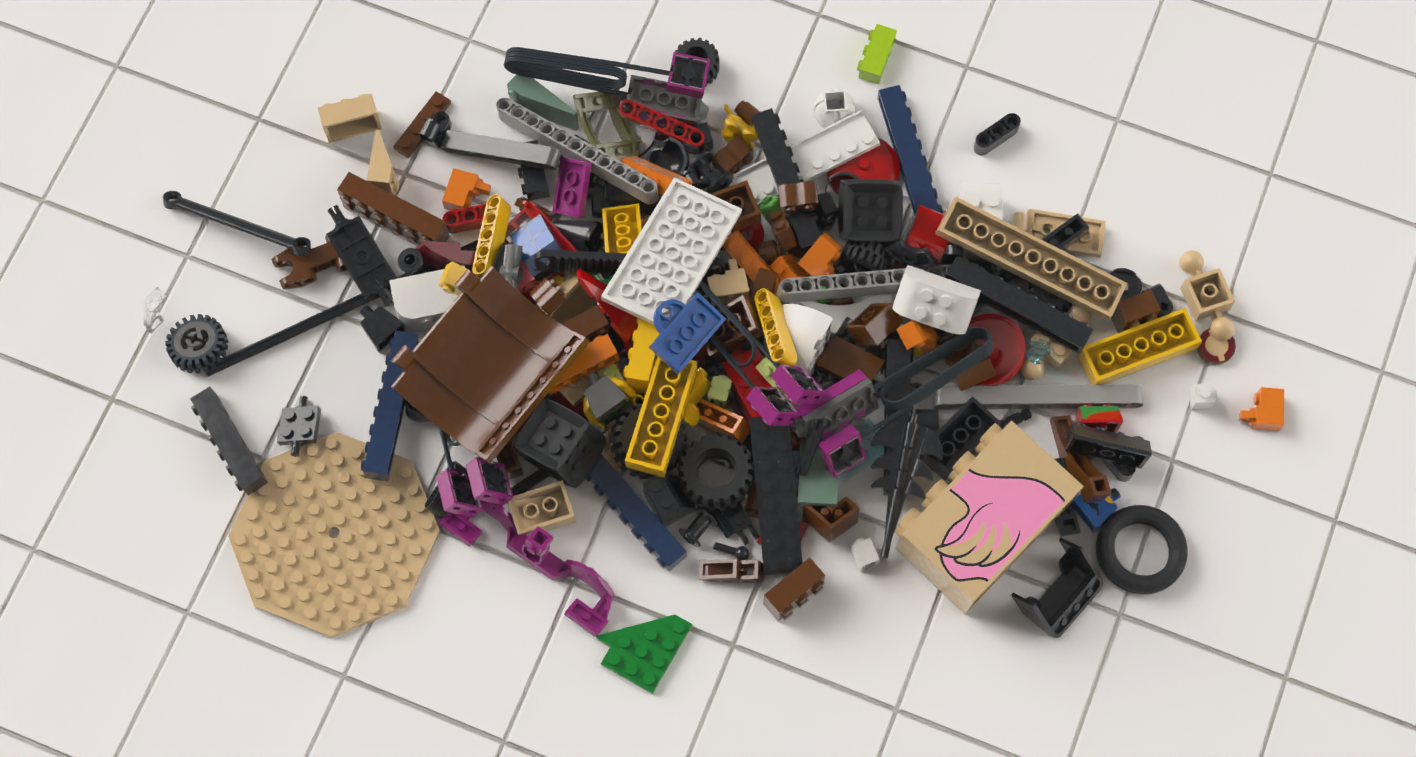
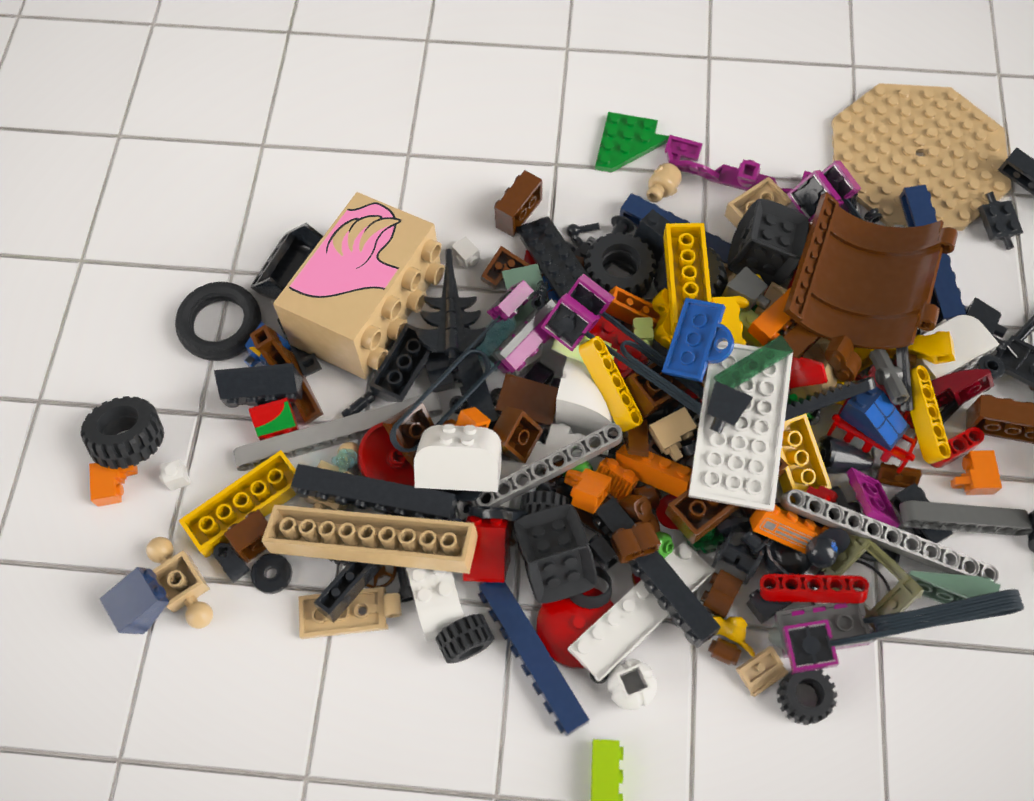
camera: 165 degrees right, 5 degrees down
reddish brown slope [699,558,763,583] -> none
black beam [973,113,1021,156] -> none
tile [1197,328,1236,365] -> none
none -> black tyre [80,396,164,469]
none -> slope [99,567,169,634]
none -> black tyre [435,614,495,663]
none -> tan piece [647,163,682,203]
none -> black torso [707,381,753,434]
none -> clear green tile [713,335,794,389]
none -> tan plate [736,646,788,697]
none -> red slope [806,485,838,503]
none -> black cap [806,528,850,568]
none -> black bush [864,208,883,224]

